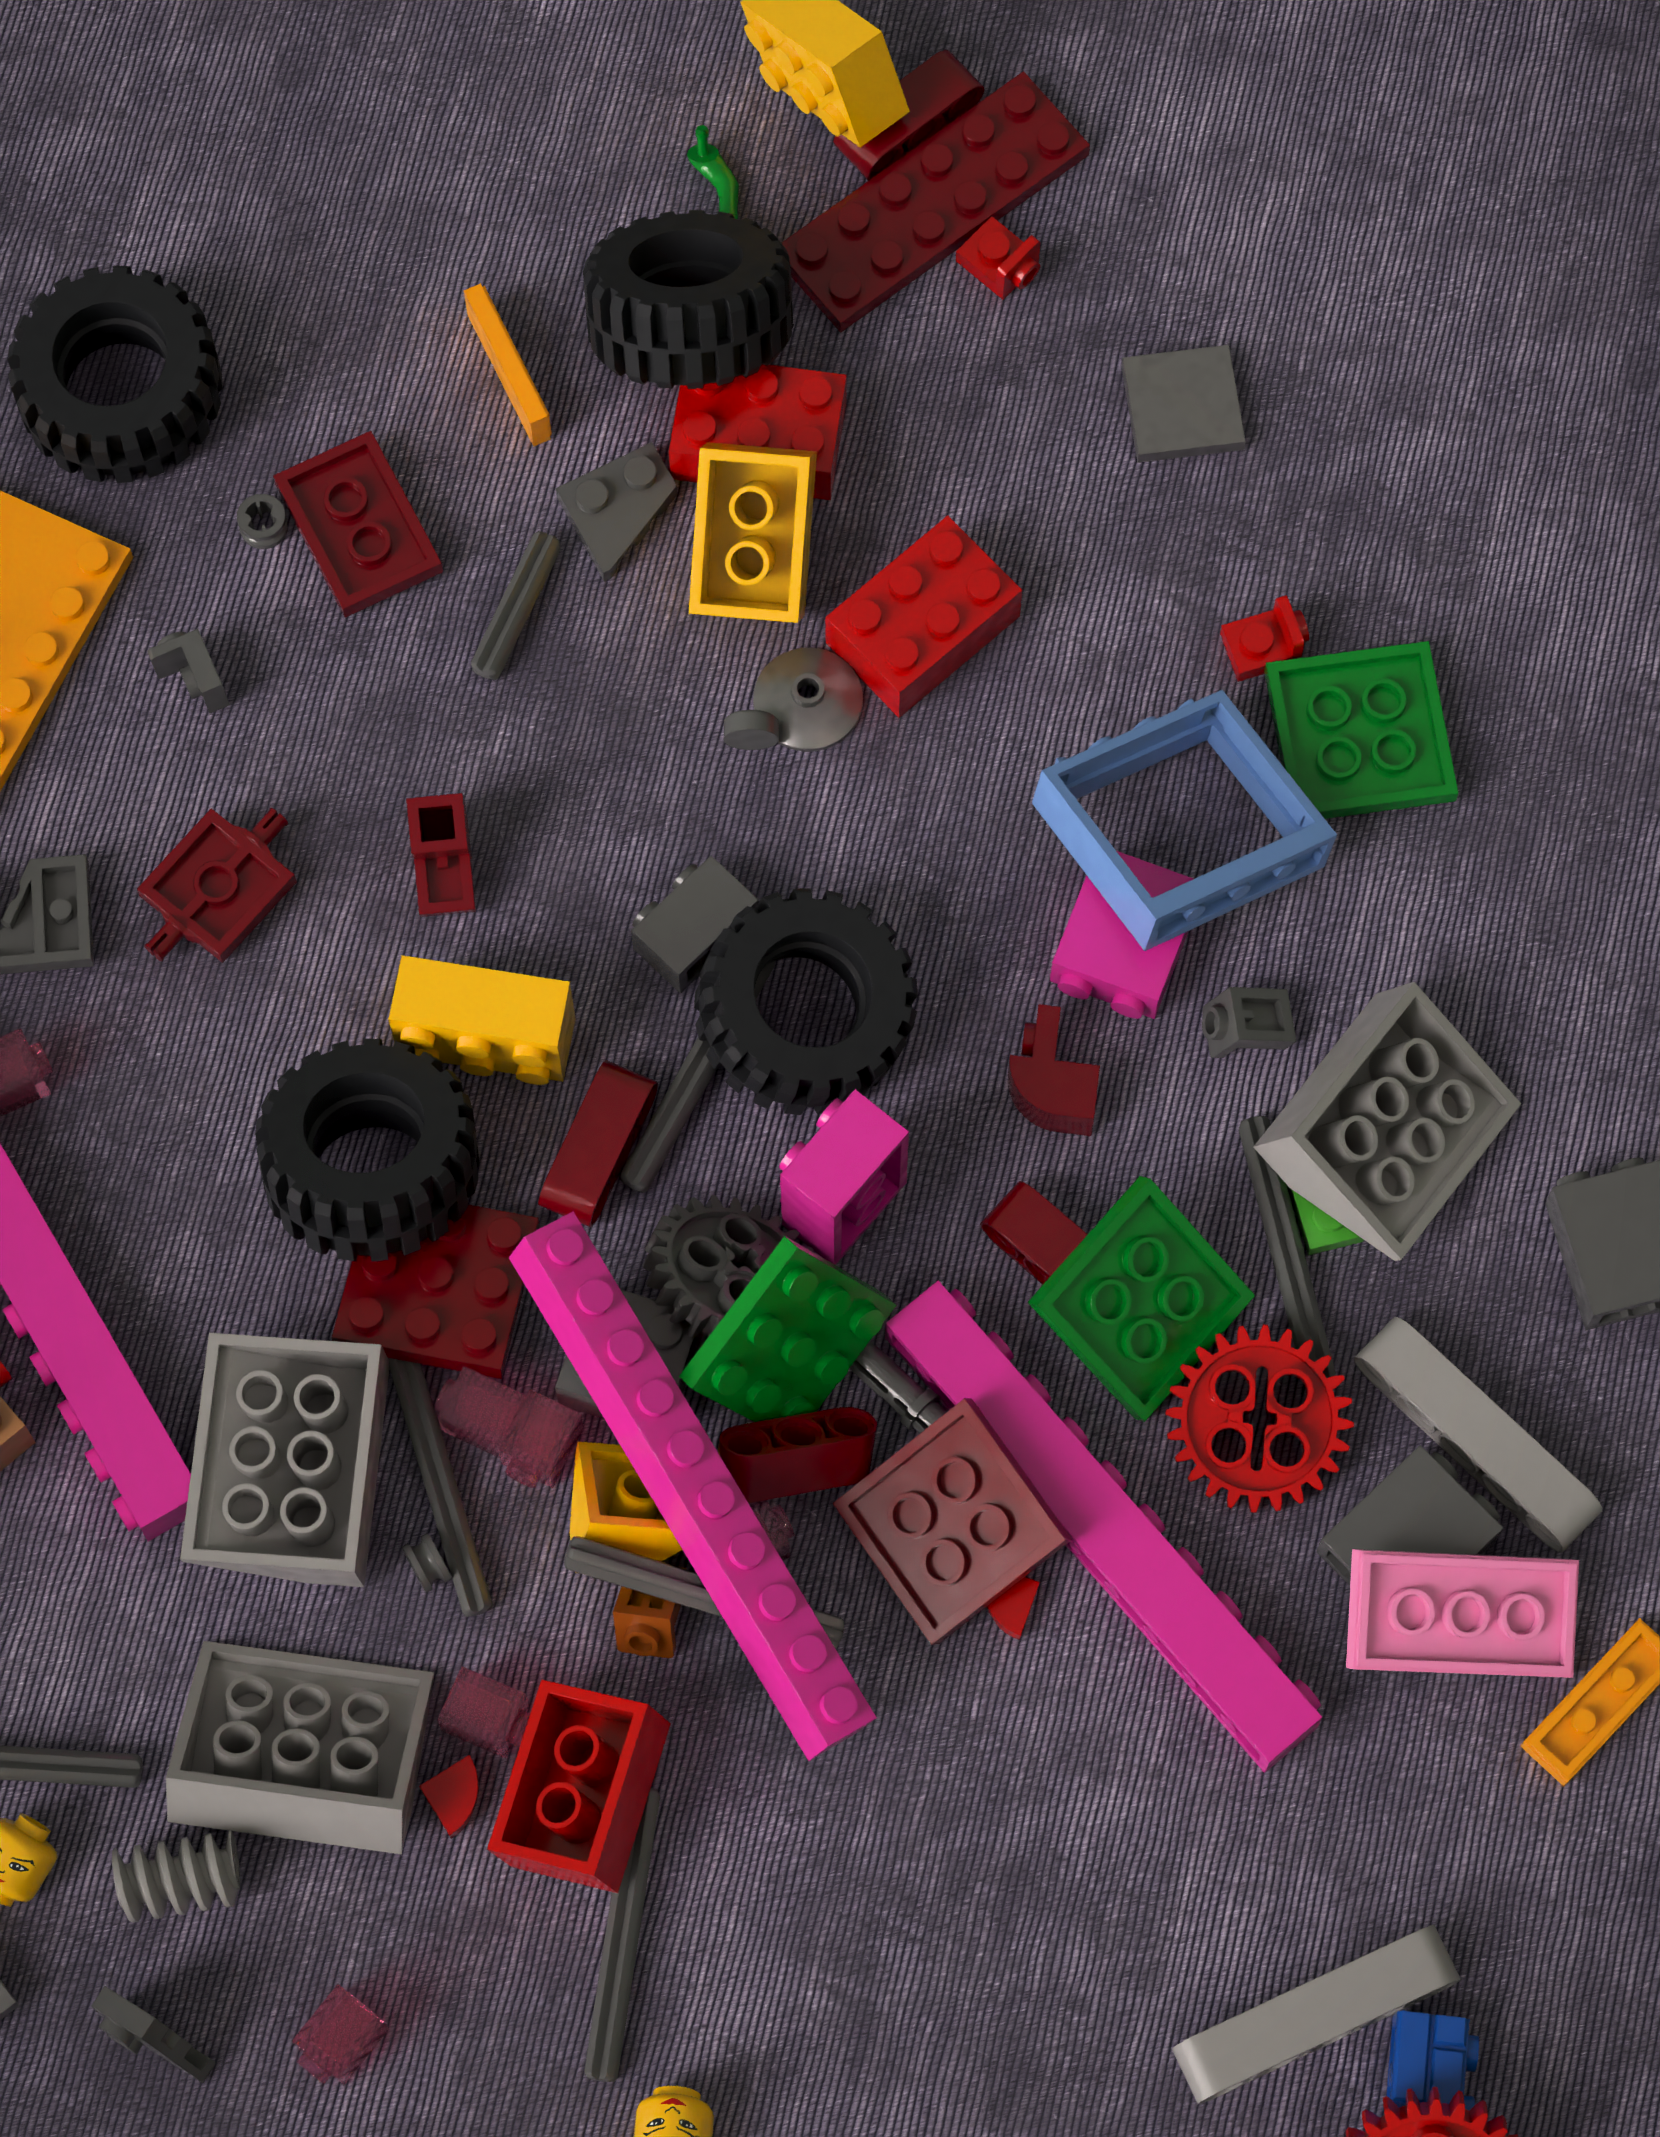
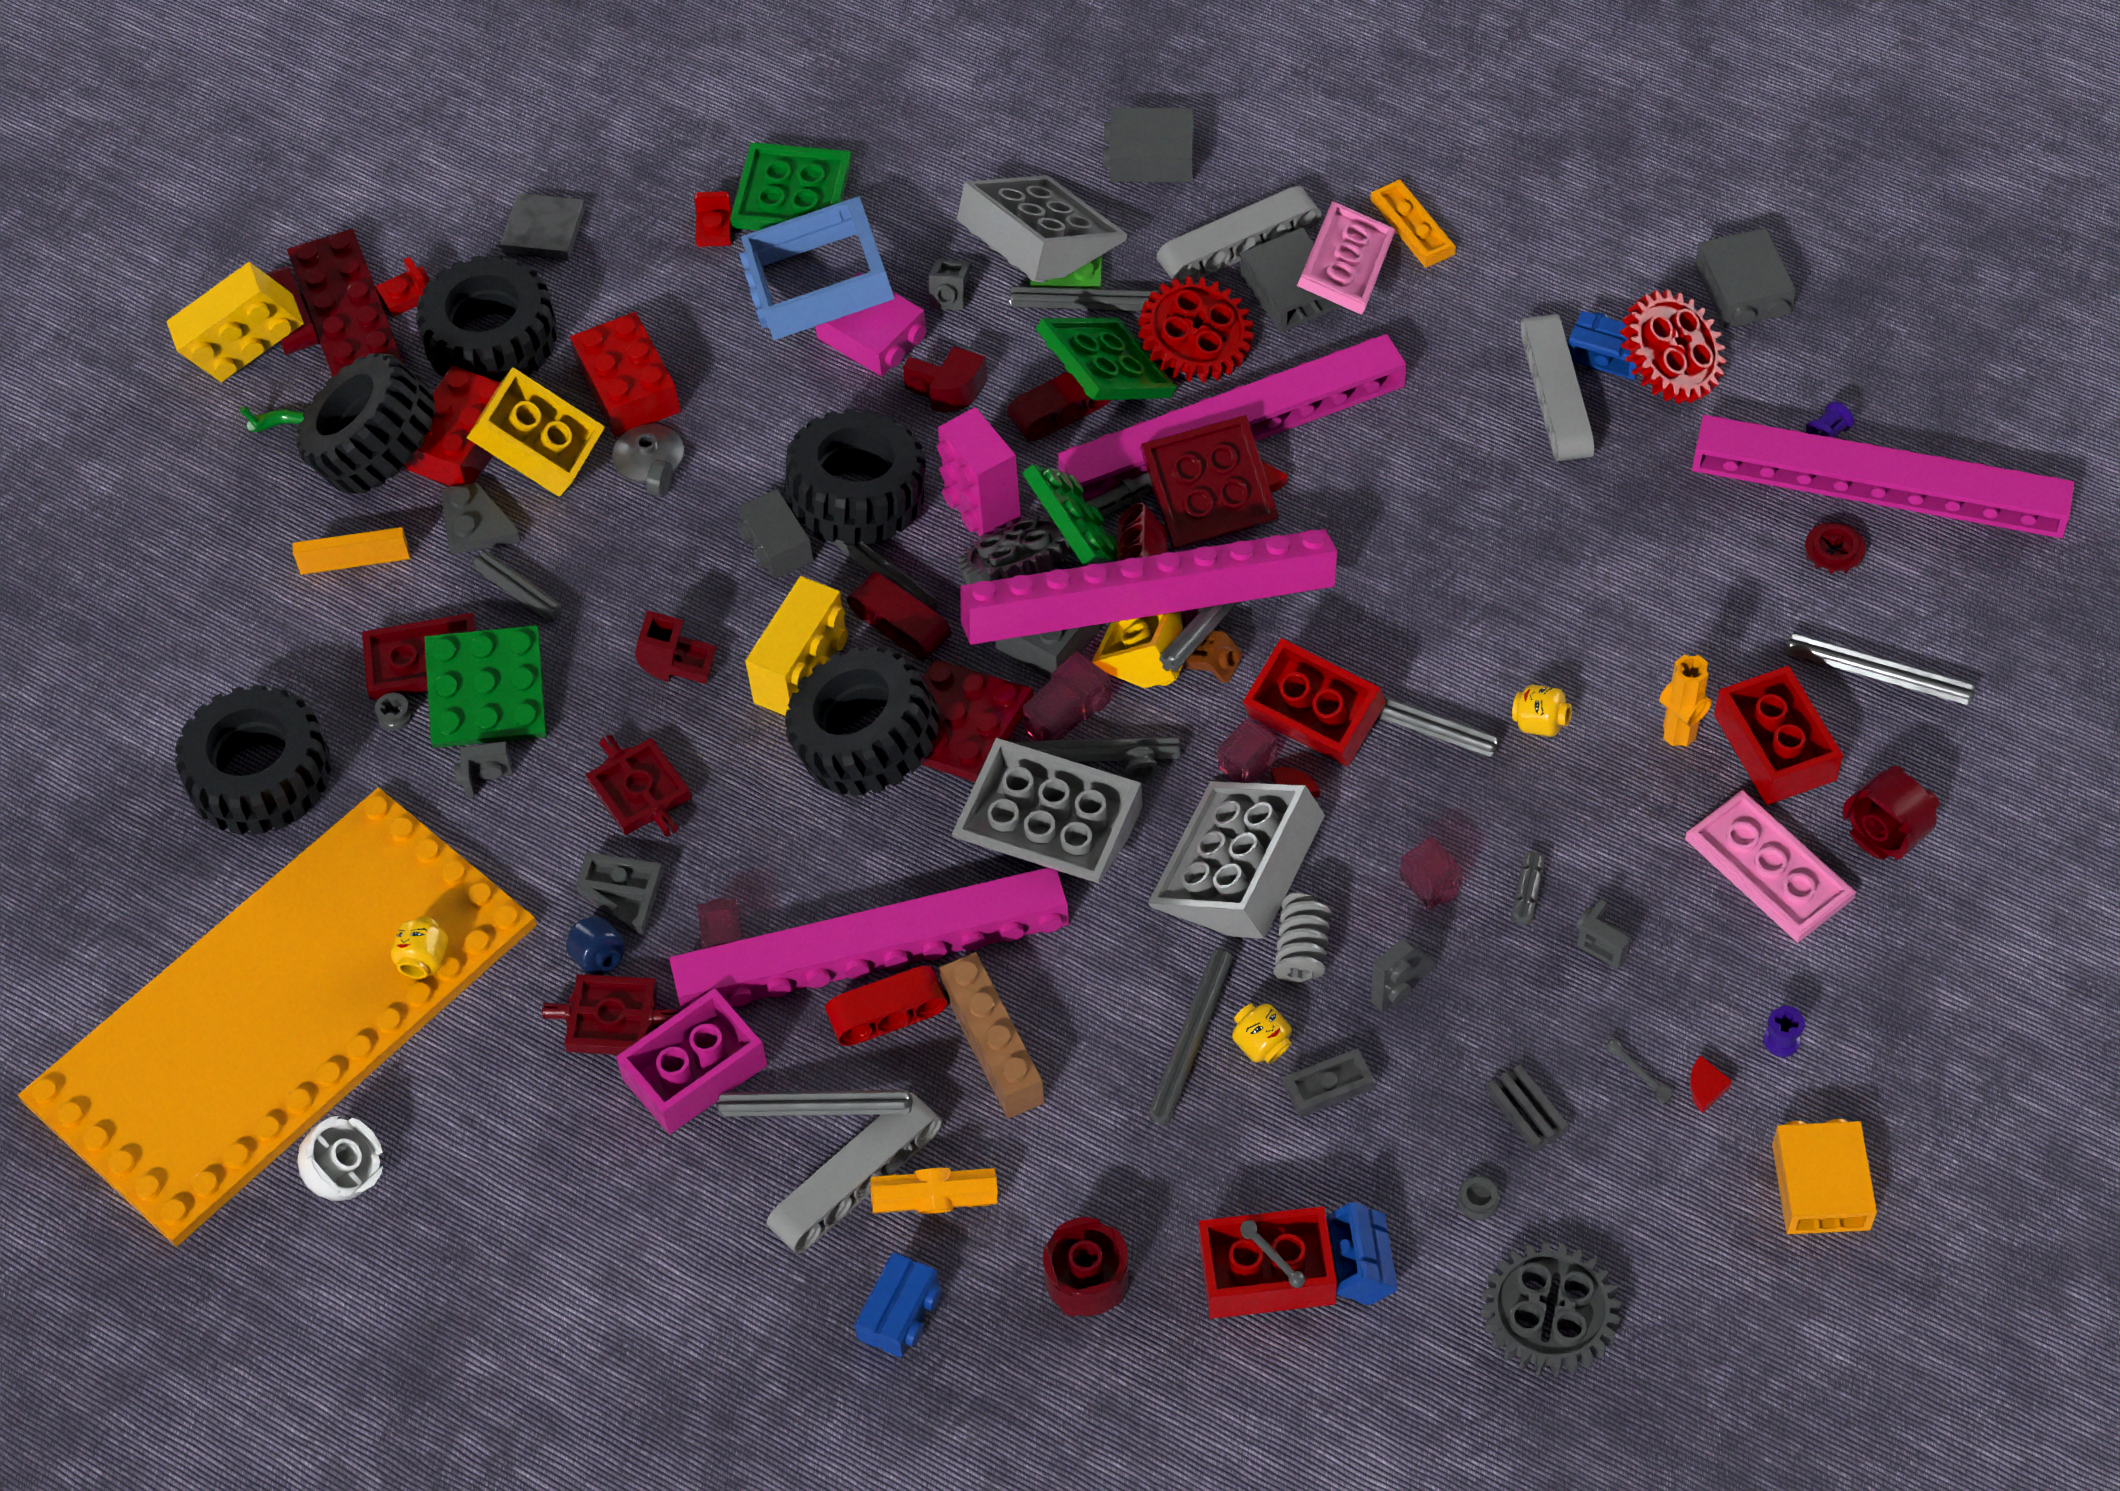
camera: 70 degrees left, 15 degrees down
none -> black tyre [416,255,557,383]
none -> green plate [425,625,547,748]

